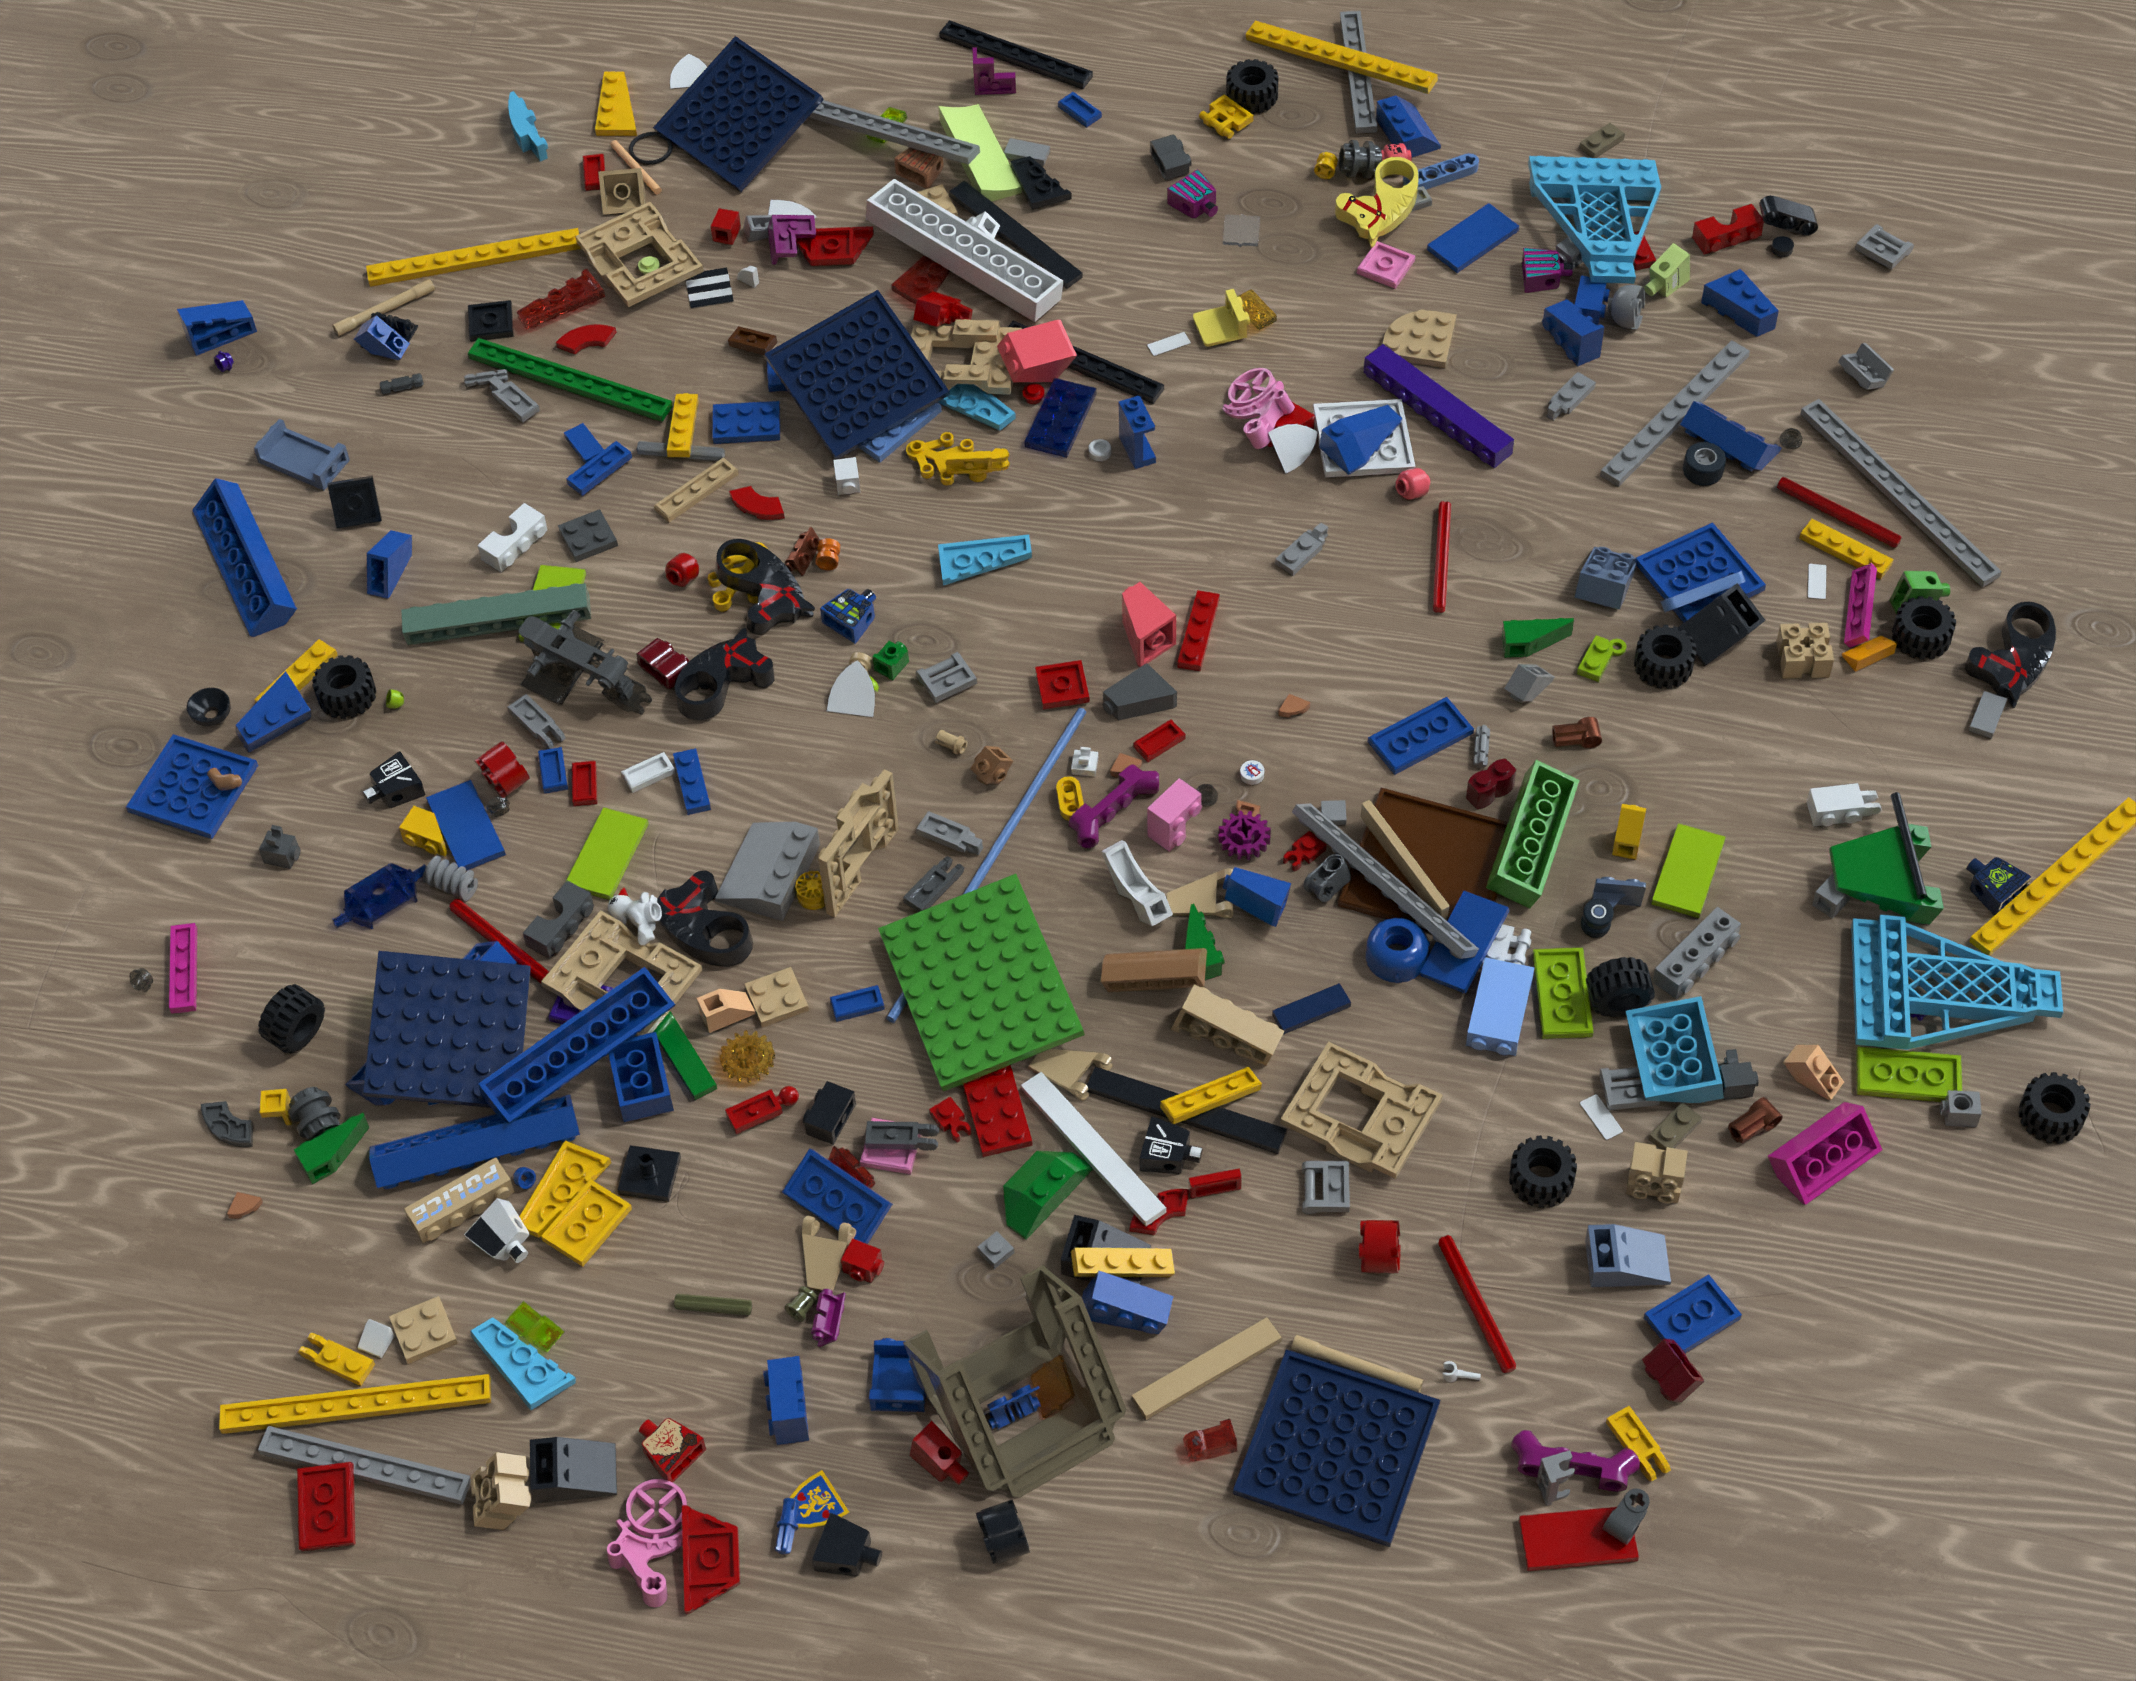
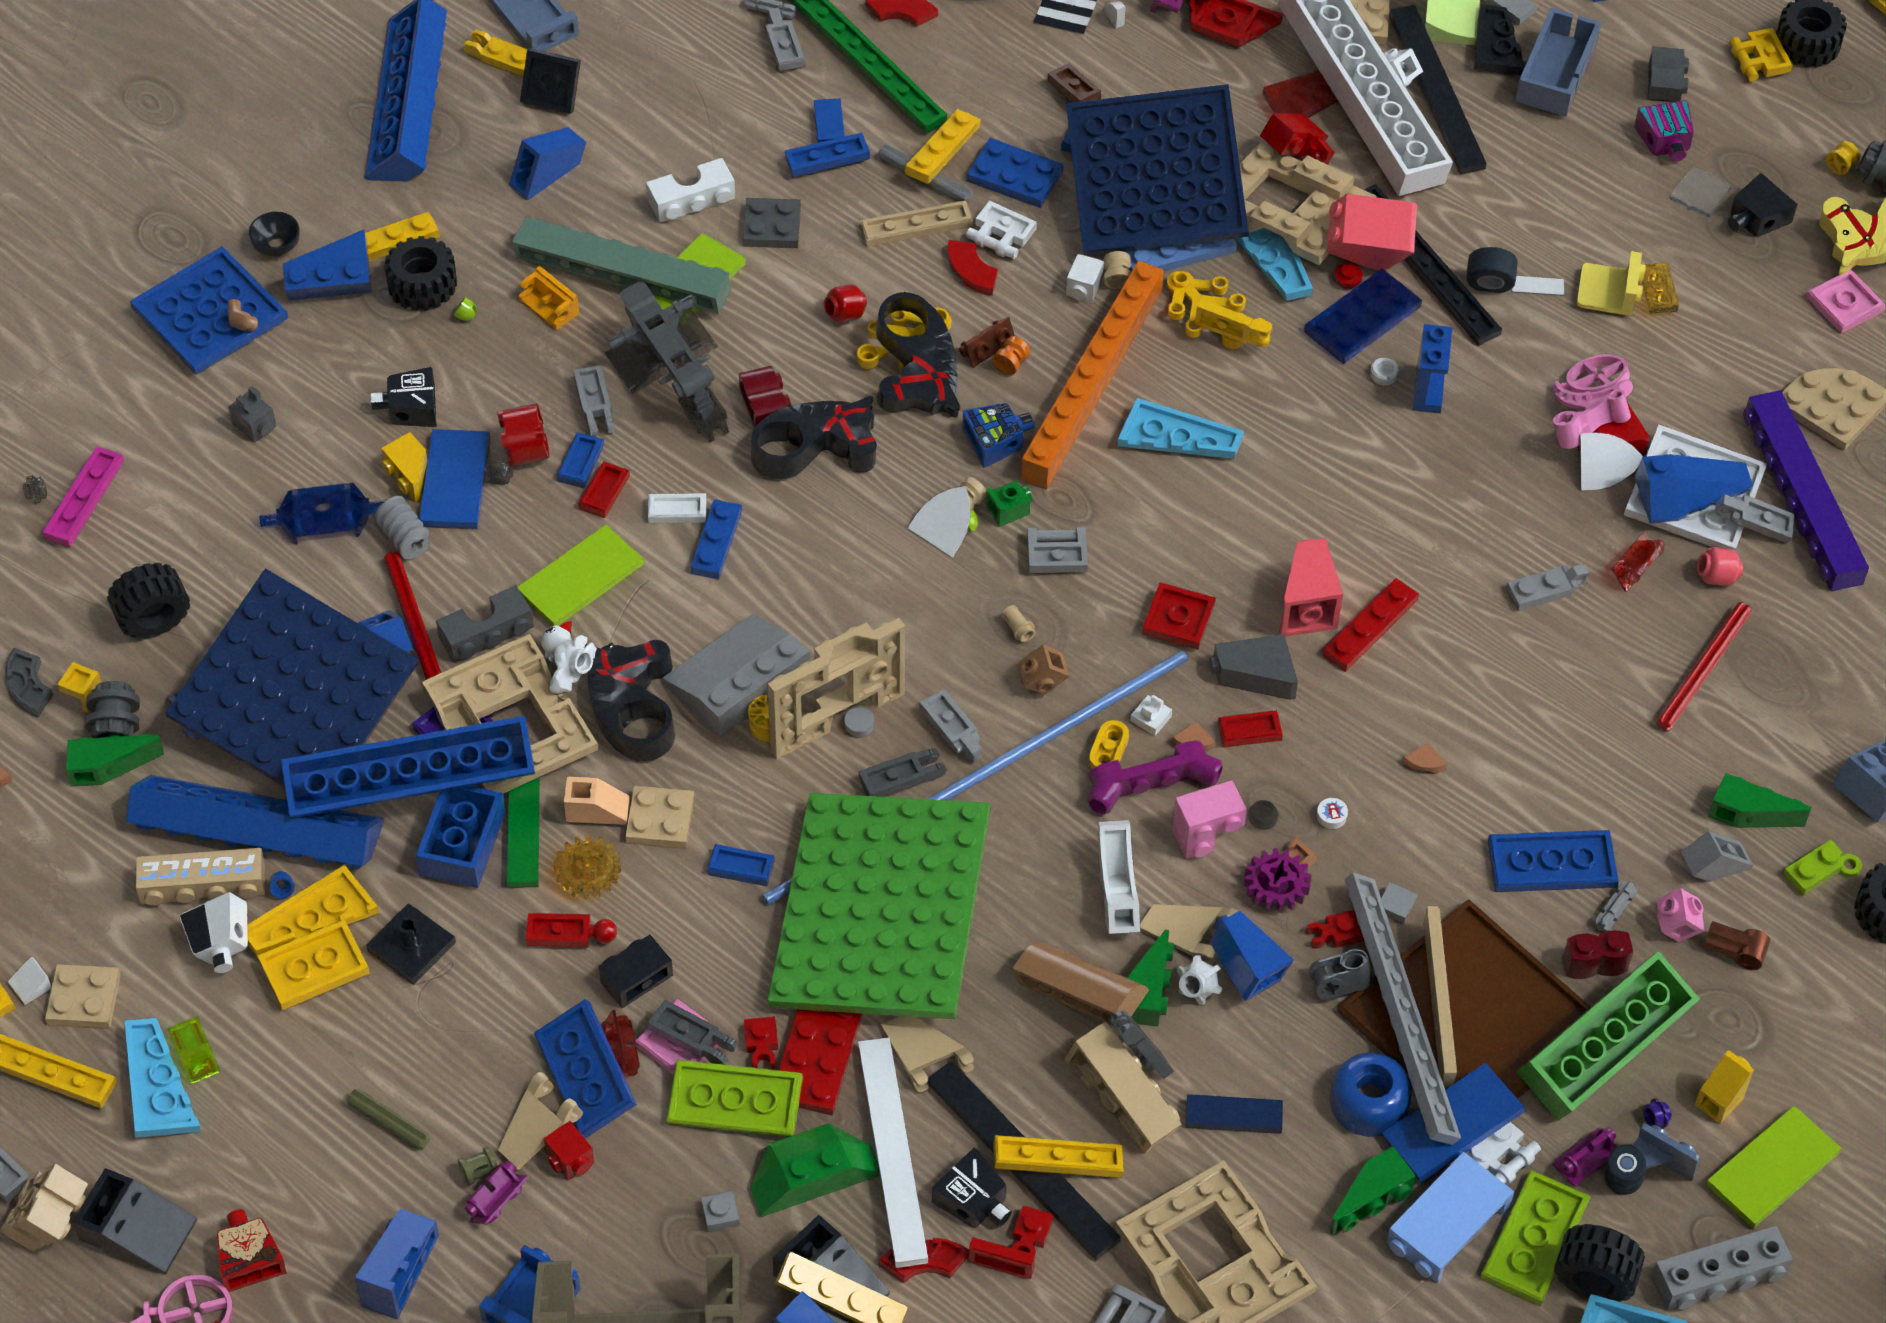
camera: 25 degrees right, 0 degrees up
none -> yellow hinge [462,29,528,77]
none -> light orange hinge [518,266,579,330]
none -> lime tile [667,1060,803,1137]
none -> light grey tile [845,707,875,738]
none -> white plate [966,200,1037,259]
none -> red plate [1012,1205,1054,1258]
none -> orange brick [1021,260,1164,489]
none -> tan wheel [1103,251,1131,290]
none -> dark grey hinge [1110,1010,1174,1079]
none -> white rock [1176,955,1223,1005]
none -> green slope [1330,1146,1416,1236]
none -> black wheel [1466,247,1518,293]
none -> sand blue piece [1515,7,1602,117]
none -> magenta hinge [1552,1127,1618,1187]
none -> clear red hinge [1611,533,1665,592]
none -> dark purple plate [1643,1098,1672,1129]
none -> bright pink brick [1656,888,1705,943]
none -> light grey hinge [1715,495,1795,543]
none -> black torso [1728,173,1798,237]

